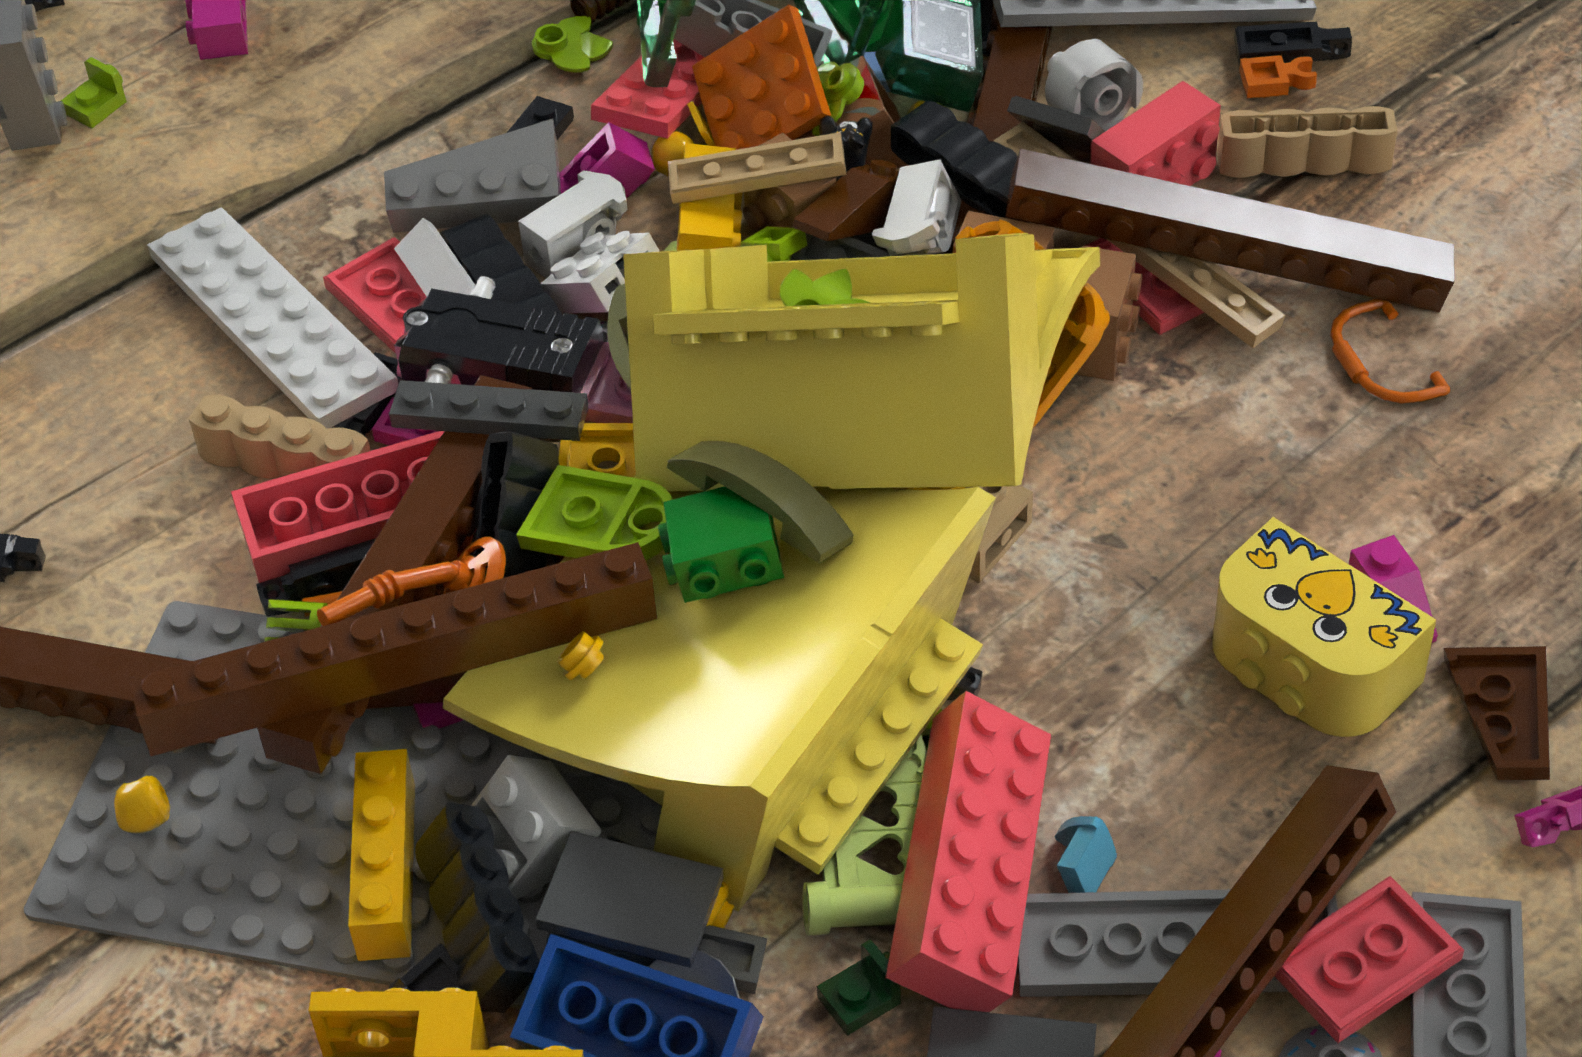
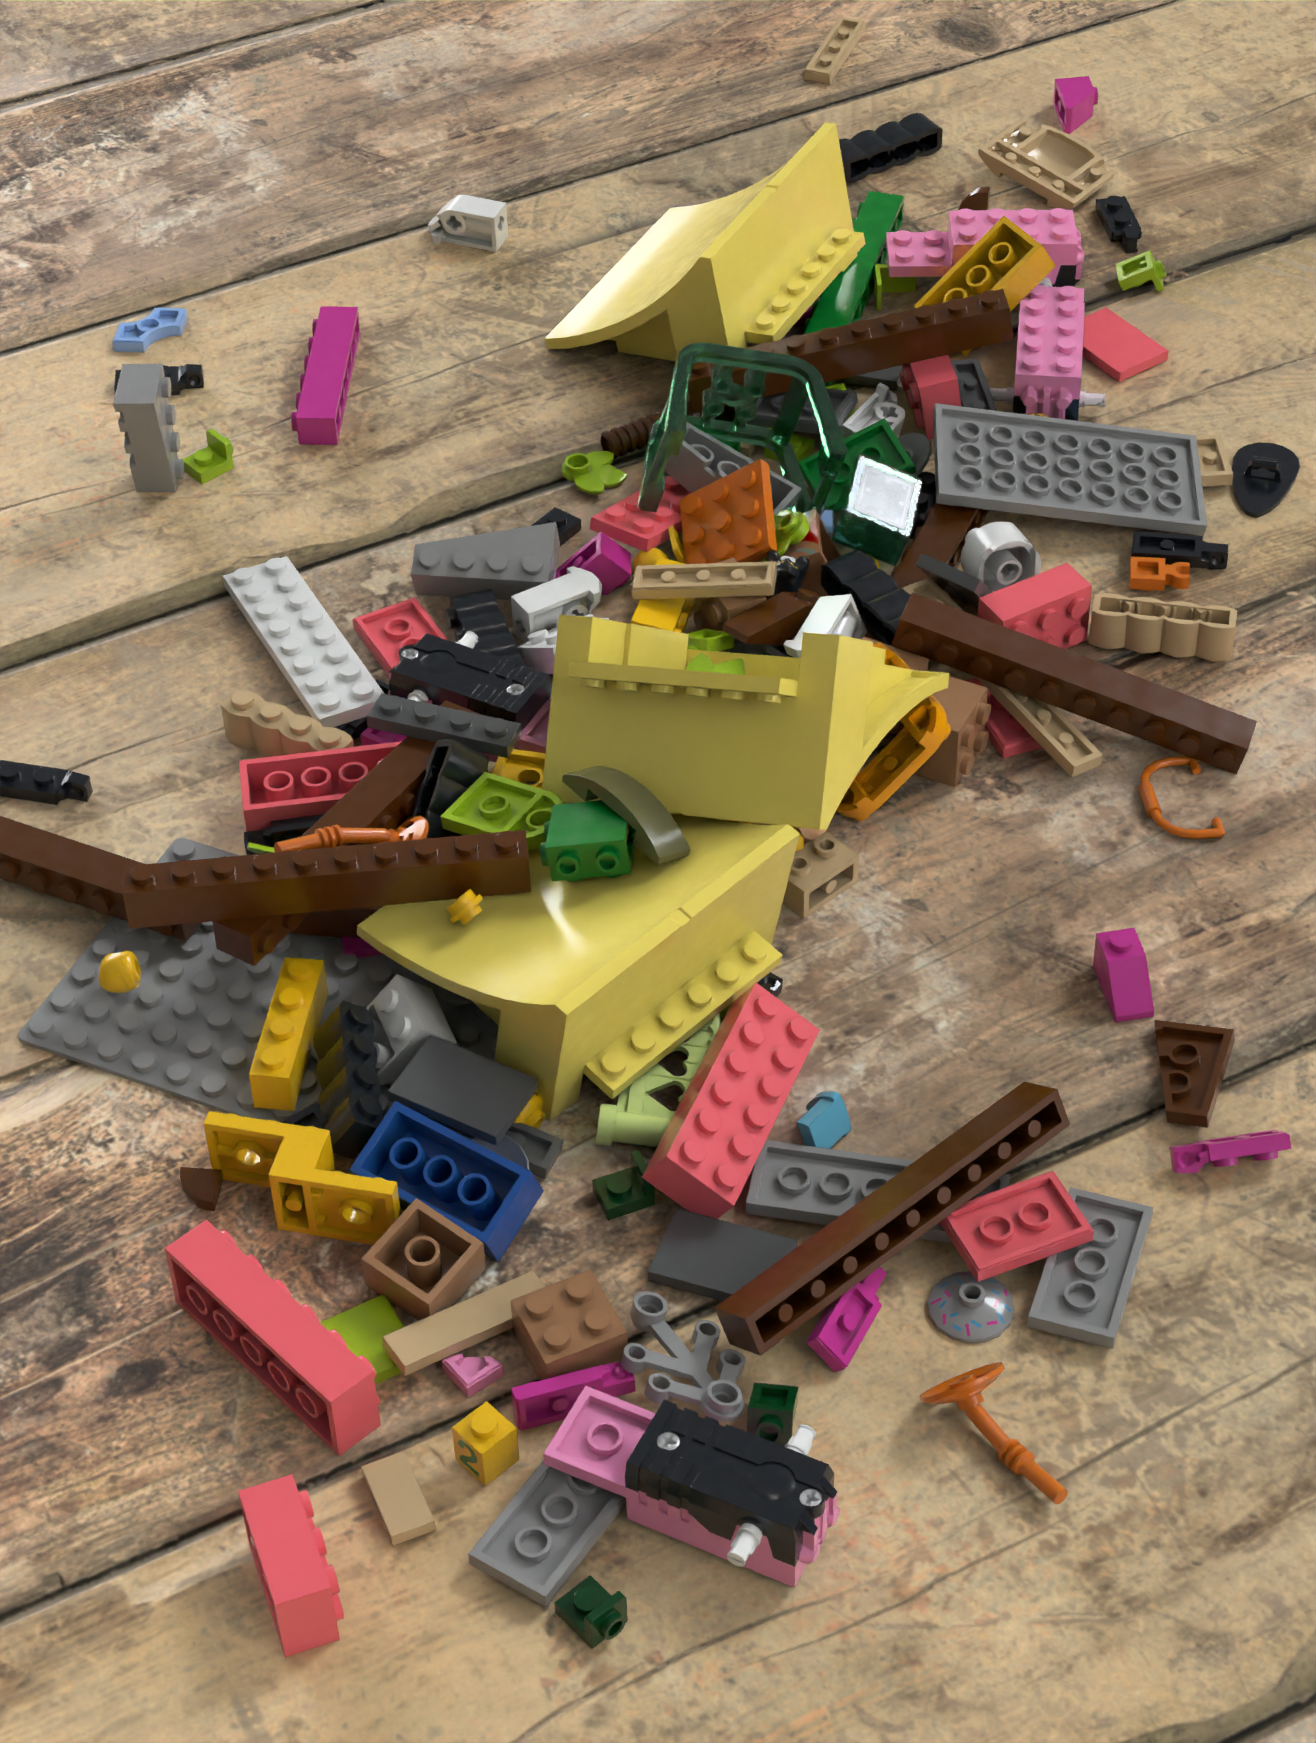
camera: 10 degrees right, 5 degrees down
white tile [394,218,475,297] -> none
light yellow brick [1212,517,1436,737] -> none

